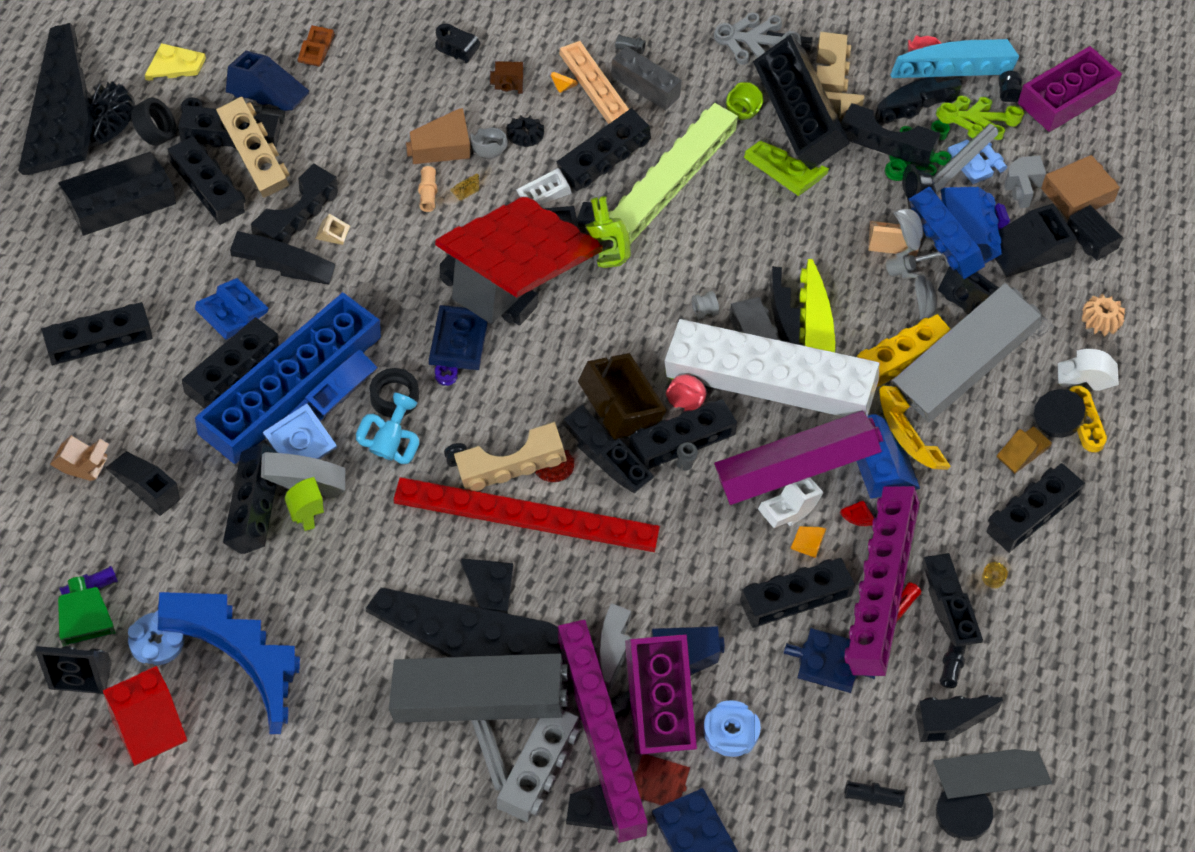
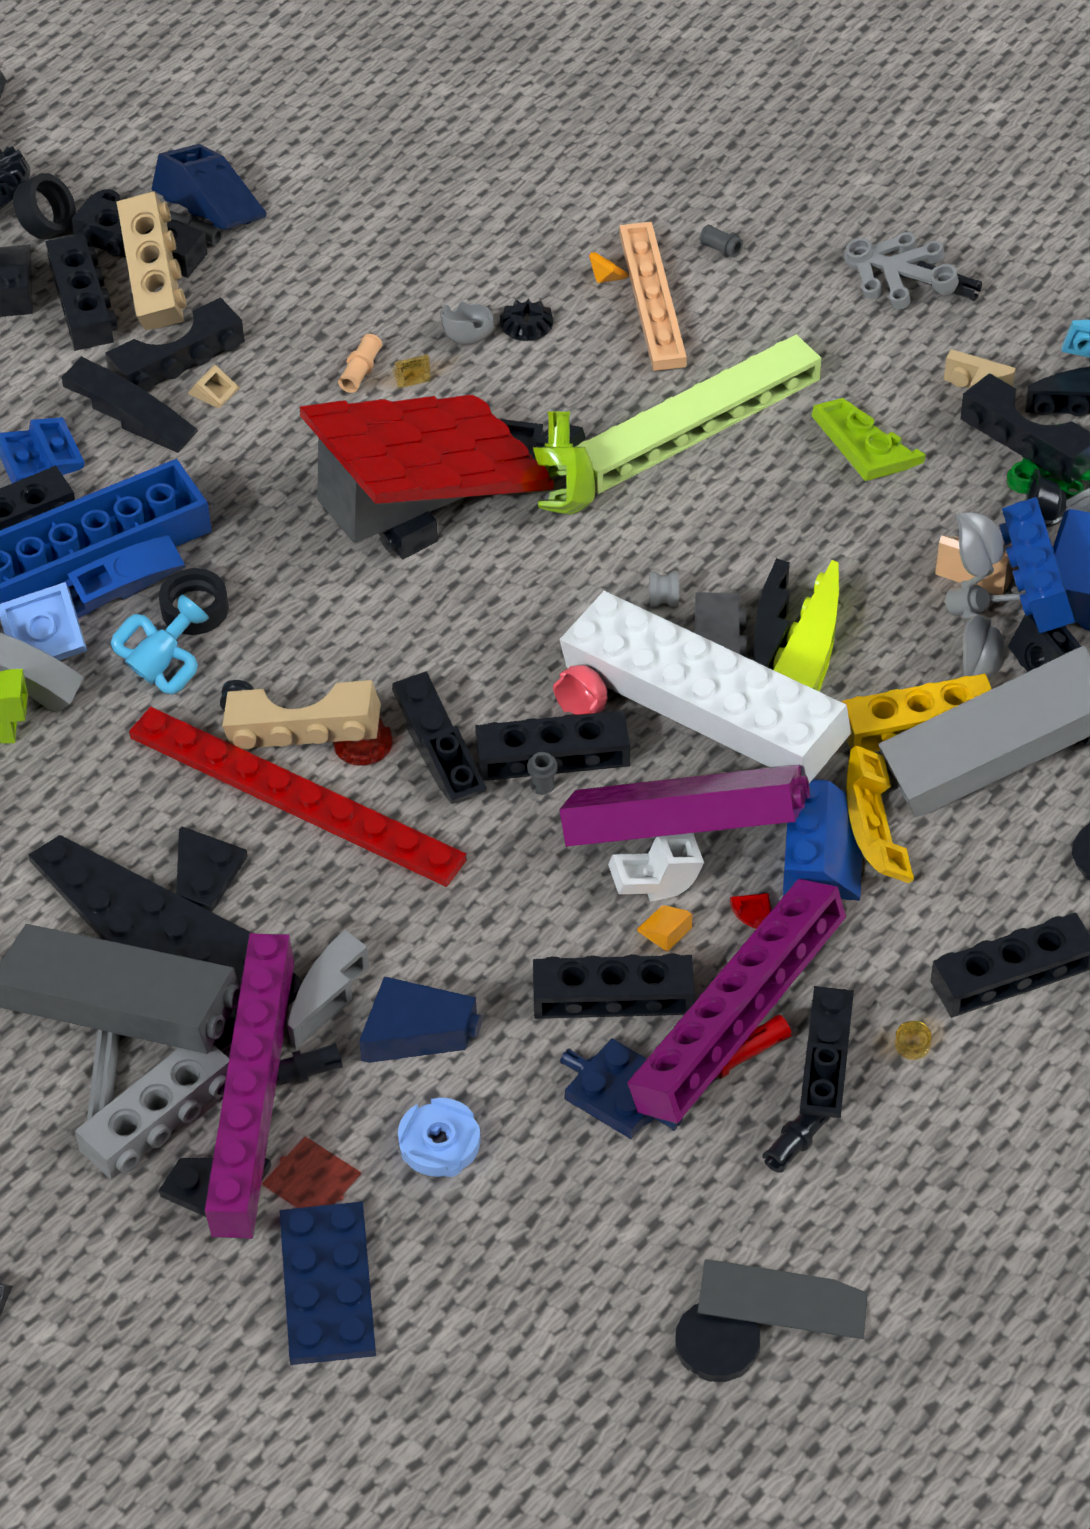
camera: 25 degrees right, 5 degrees down
light yellow wing [145,43,206,81] -> none
dark orange slope [297,25,335,67] -> none
medium nougat slope [406,108,470,164] -> none
dark blue tile [429,305,488,370] -> none
black piece [435,23,480,63] -> none
dark purple bush [435,365,458,386] -> none
reddish brown brick [490,61,523,94] -> none
white slope [516,168,572,205] -> none
black brick [556,108,651,191] -> none
dark brown piece [578,353,667,439] -> none
flat silver brick [611,46,682,111] -> none
magenta brick [625,634,697,754] -> none
lime hair [725,82,763,120] -> none
black brick [753,34,850,170] -> none
tan arch [816,32,851,93] -> none
black pin [844,780,905,808] -> none
black slope [915,695,1003,742] -> none
pearl gold slope [996,426,1052,474] -> none

